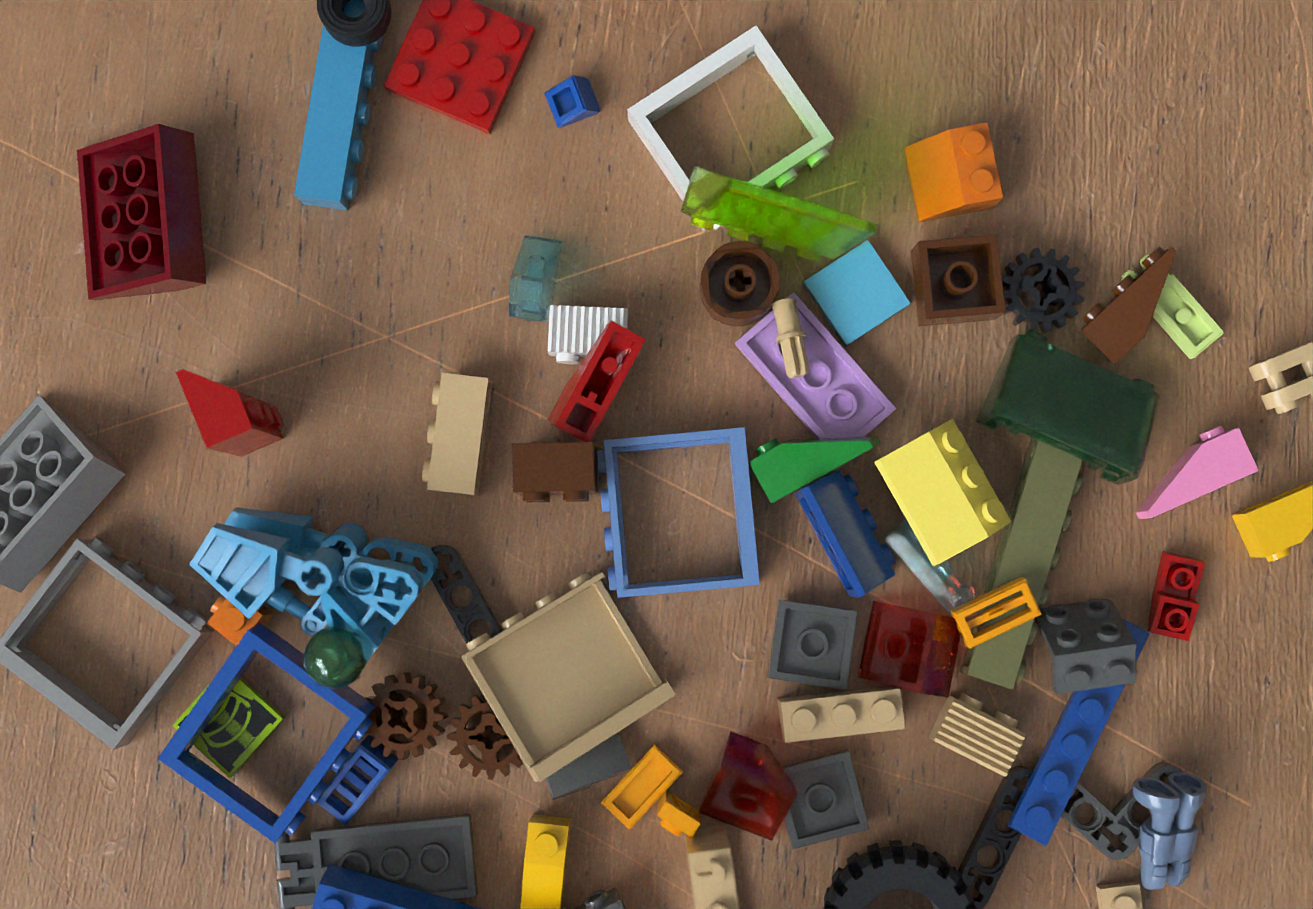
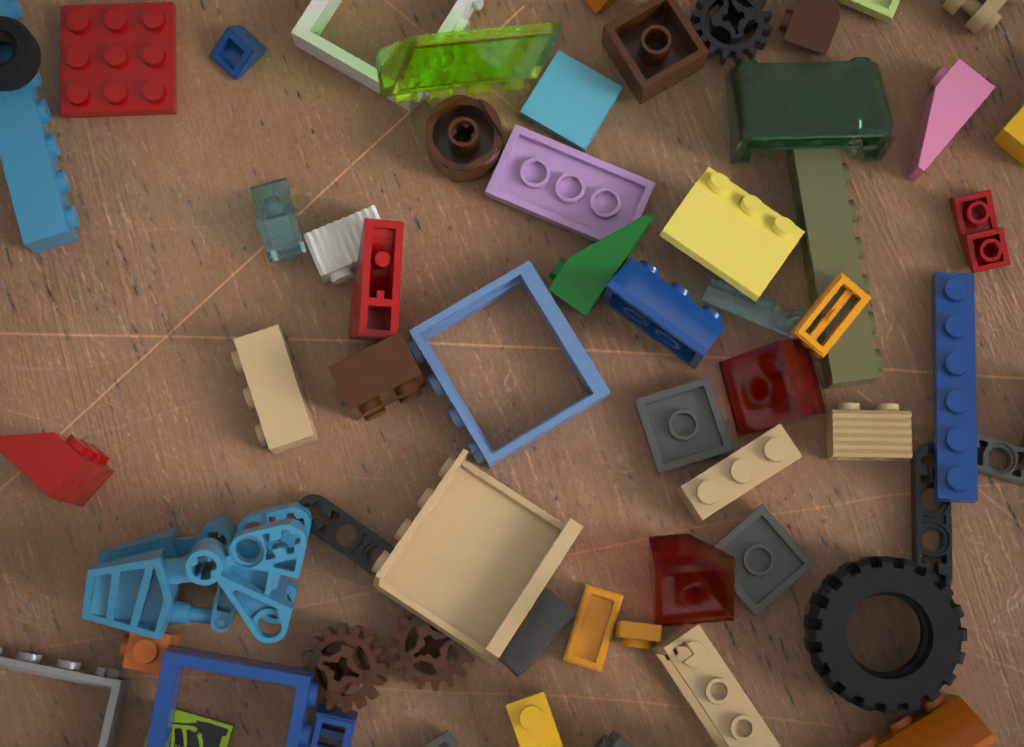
camera: 30 degrees left, 5 degrees down
clear green hair [304,627,367,689] -> none
tan axle [772,298,809,378] -> none
dark grey bracket [1035,599,1136,694] -> none

